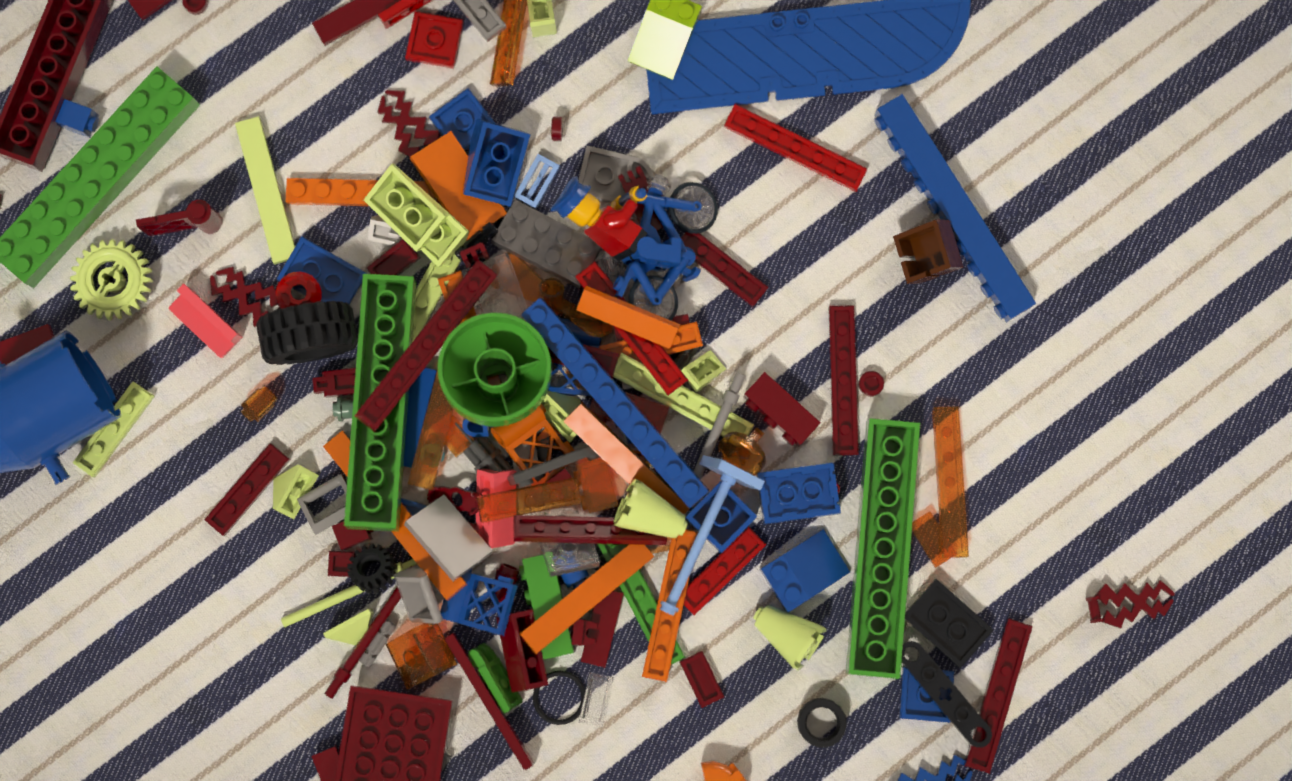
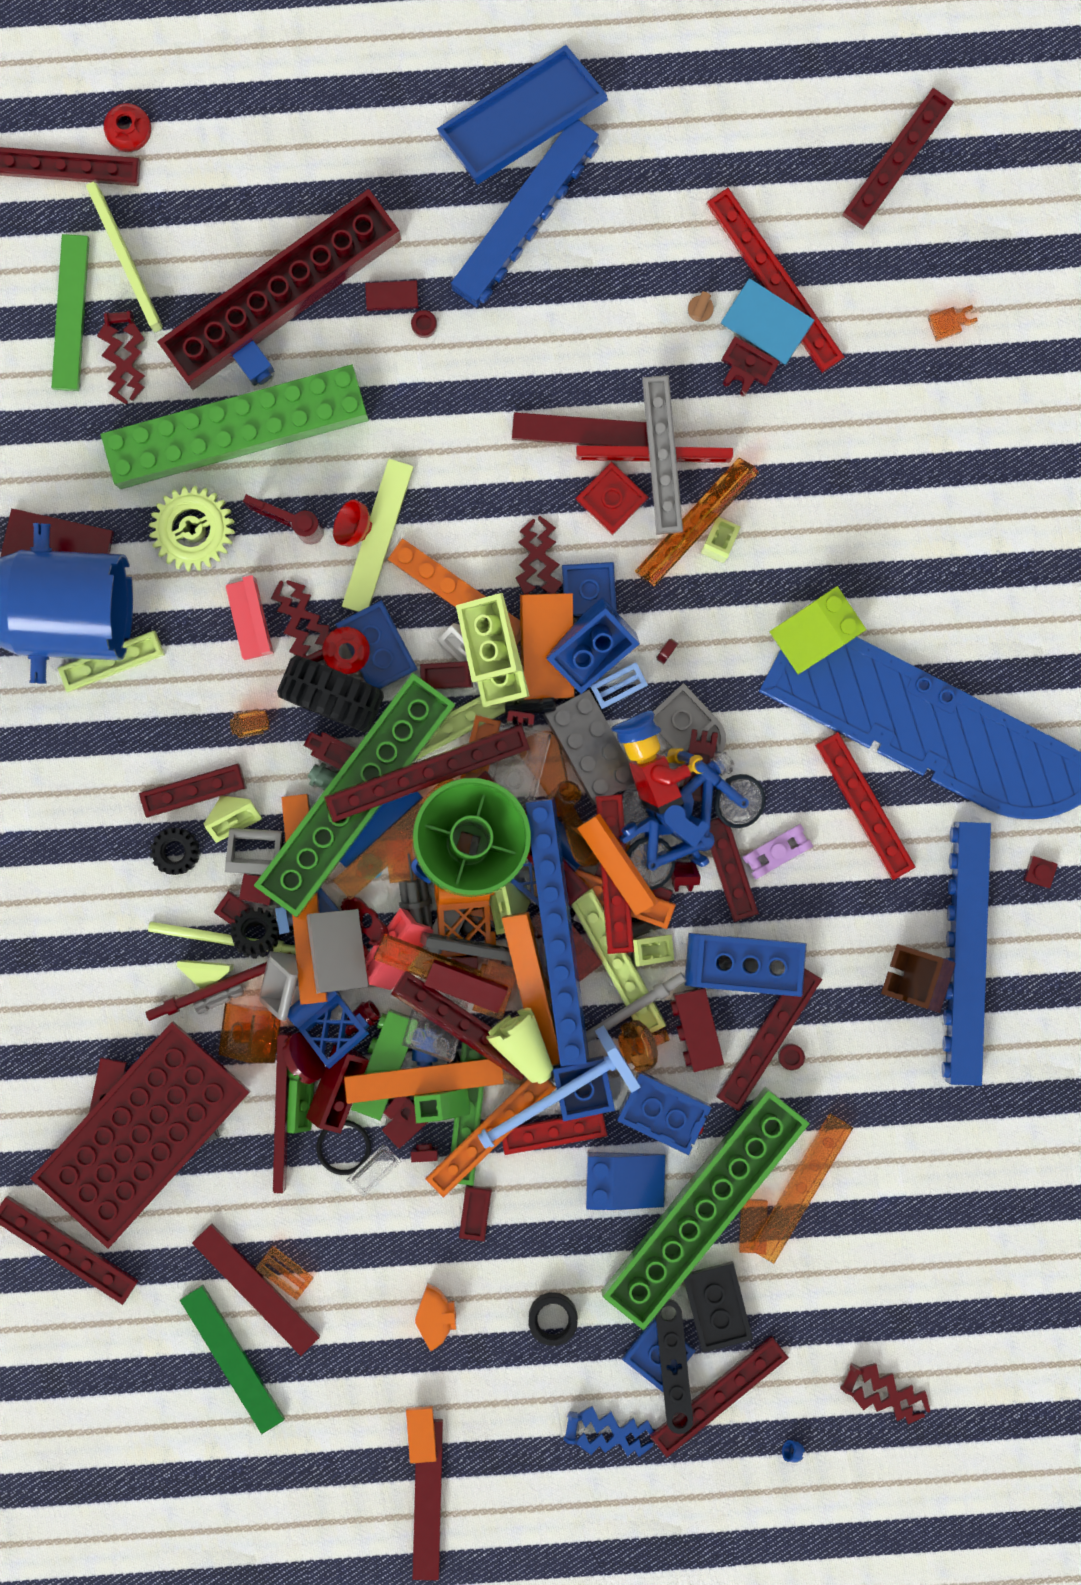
camera: 30 degrees right, 5 degrees up
yellowish green cone [753,605,826,671] -> none
none -> black tyre [150,828,200,875]
none -> medium blue plate [275,907,293,934]
none -> dark red tile [282,1032,325,1084]
none -> red piece [333,499,372,547]
none -> dark red plate [411,1143,439,1163]
none -> bright green slope [414,1088,470,1123]
none -> dark red tile [424,959,508,1013]
none -> dark red tile [668,862,701,892]
none -> blue hinge [684,933,807,997]
none -> lavender plate [742,824,813,880]
none -> blue hinge [782,1440,805,1463]
none -> dark red plate [1023,856,1058,889]

